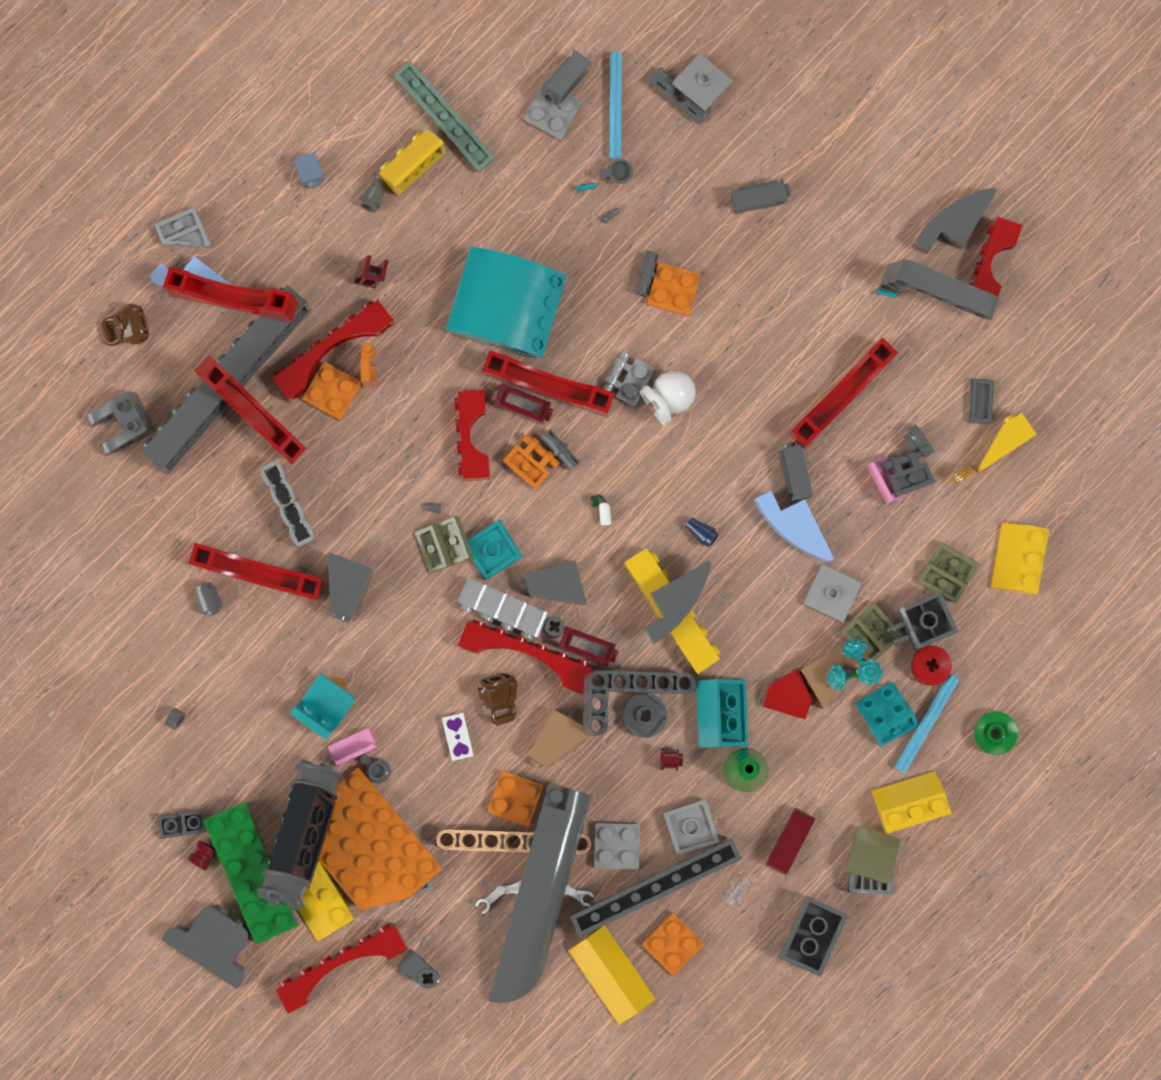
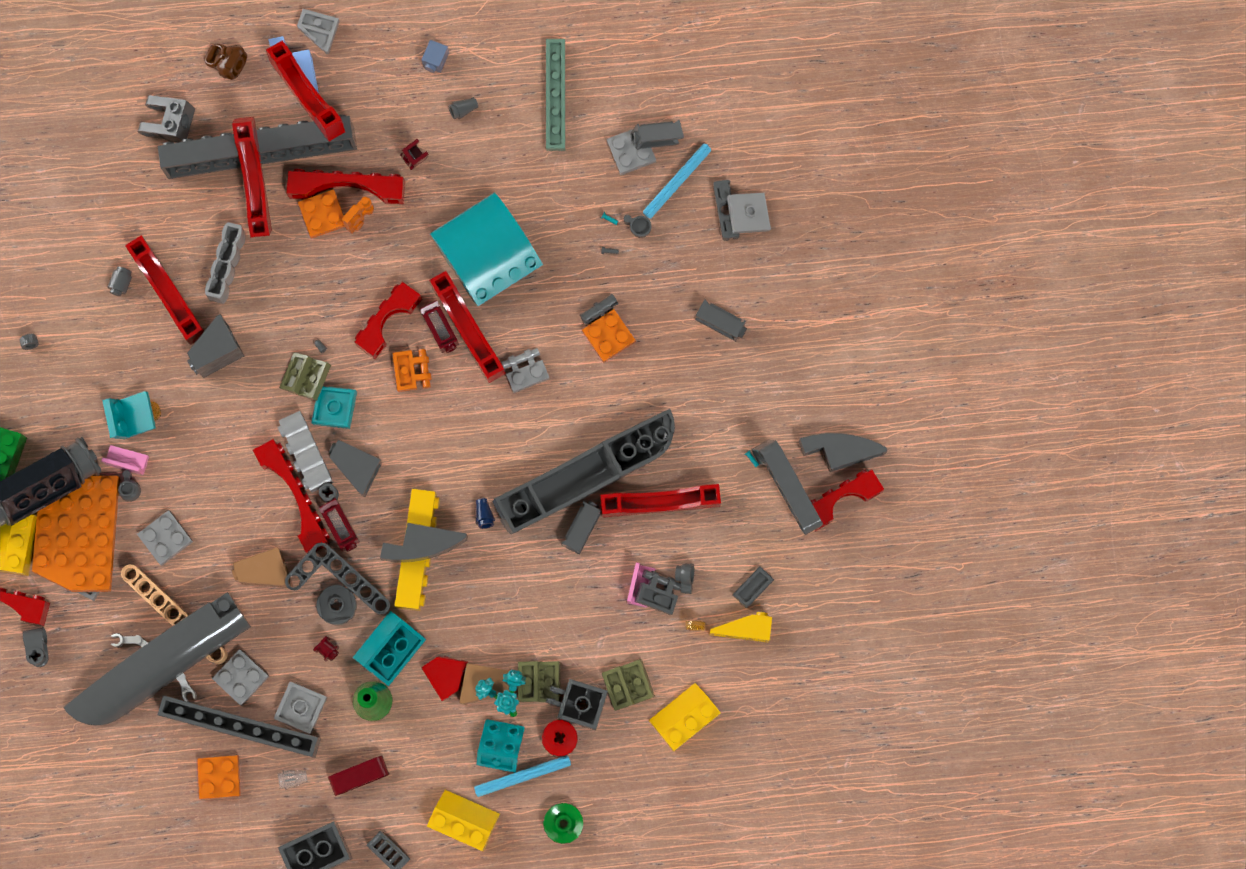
camera: 45 degrees right, 5 degrees down
yellow slope [379,129,446,196] -> none
white tile [442,713,474,761] -> none
reddish brown piece [477,673,518,726] -> none
orange plate [487,770,544,827] -> none
dark grey pin [541,429,580,471] -> none
yellow slope [568,925,655,1025] -> none
white arm [590,494,611,525] -> none
white tile [639,371,696,426] -> none
light blue slope [754,491,834,563] -> none
light grey plate [803,564,862,623] -> none
olive slope [846,826,901,884] -> none
none -> light grey plate [137,510,193,566]
none -> dark grey slope [492,409,675,535]

